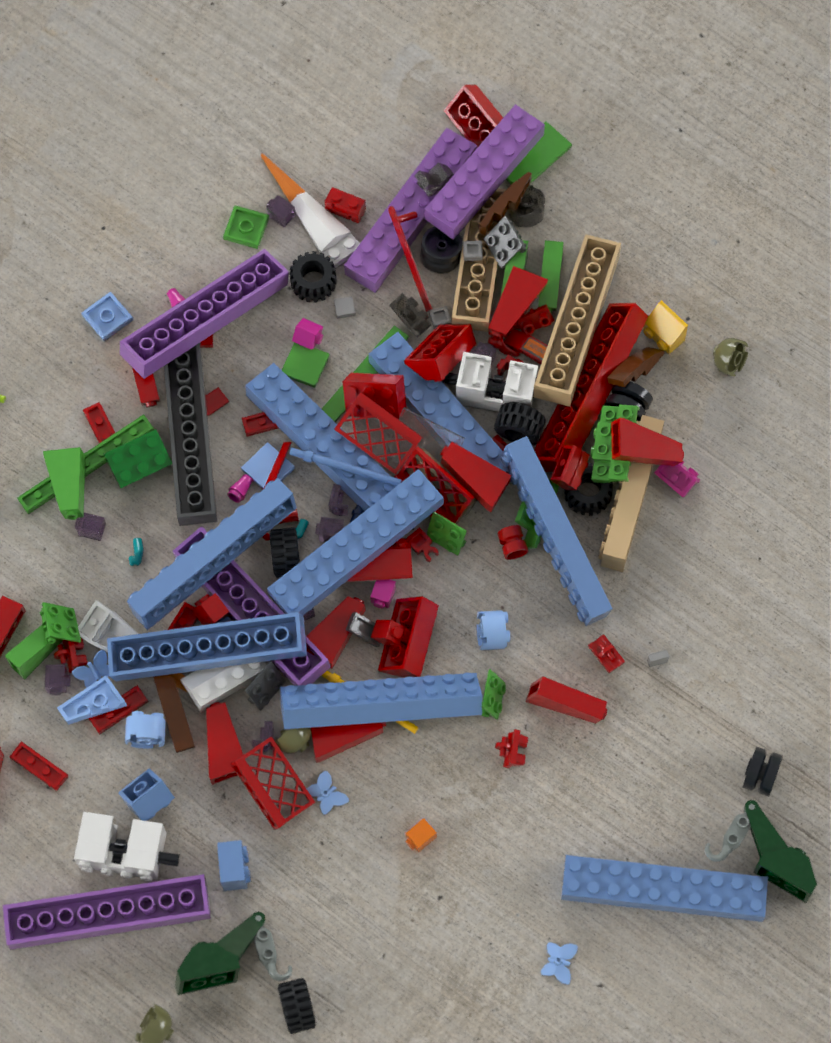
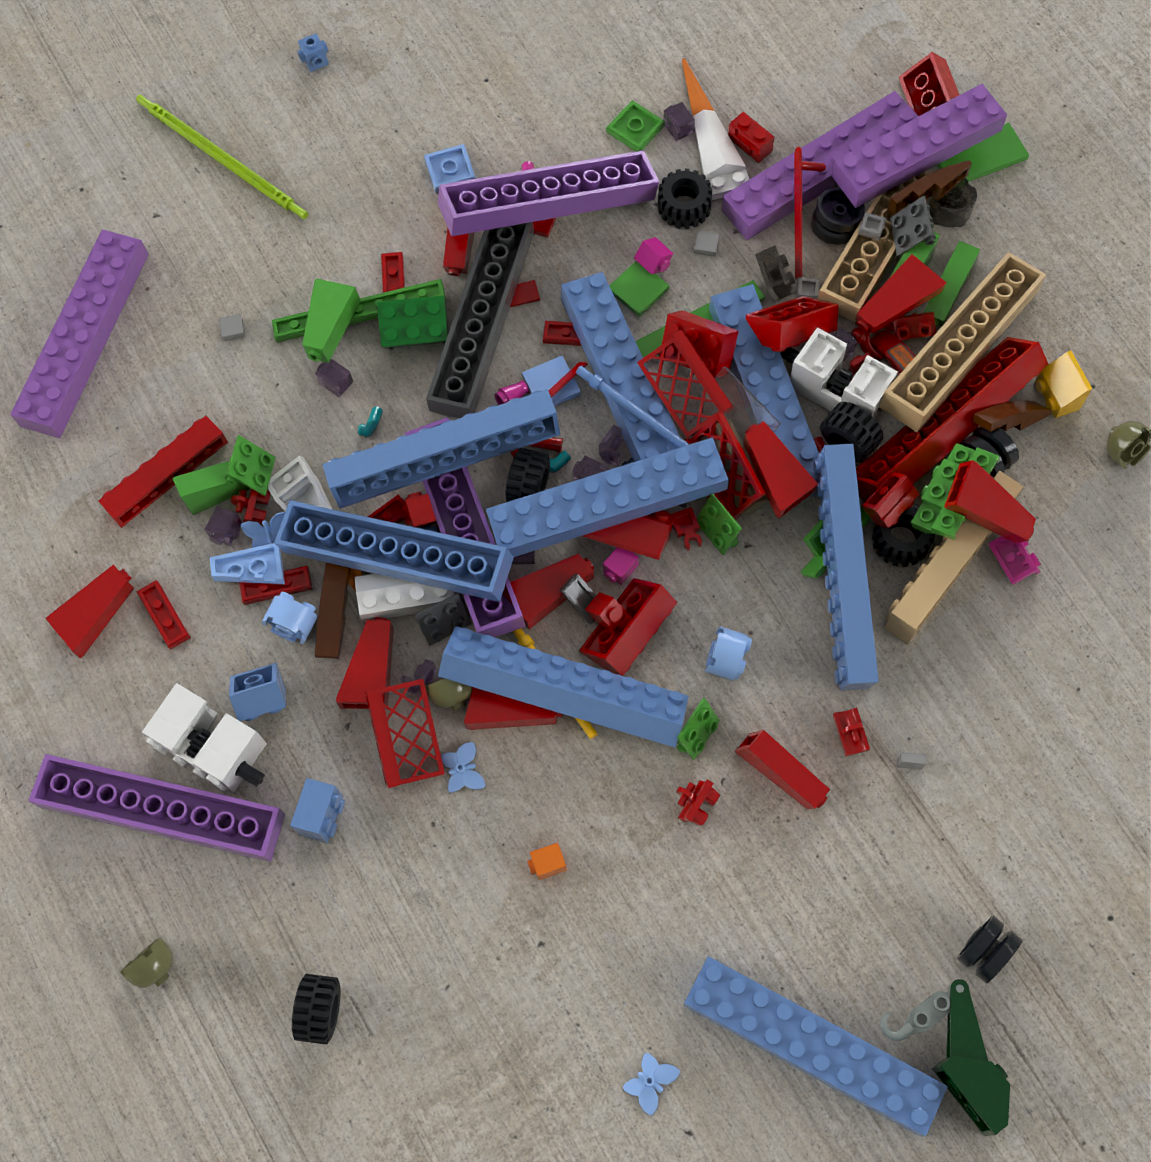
camera: 25 degrees right, 0 degrees up
dark green slope [175,912,292,996] -> none
clear smoke brick [414,163,454,196] -> none
red wheel [497,525,529,560] -> none

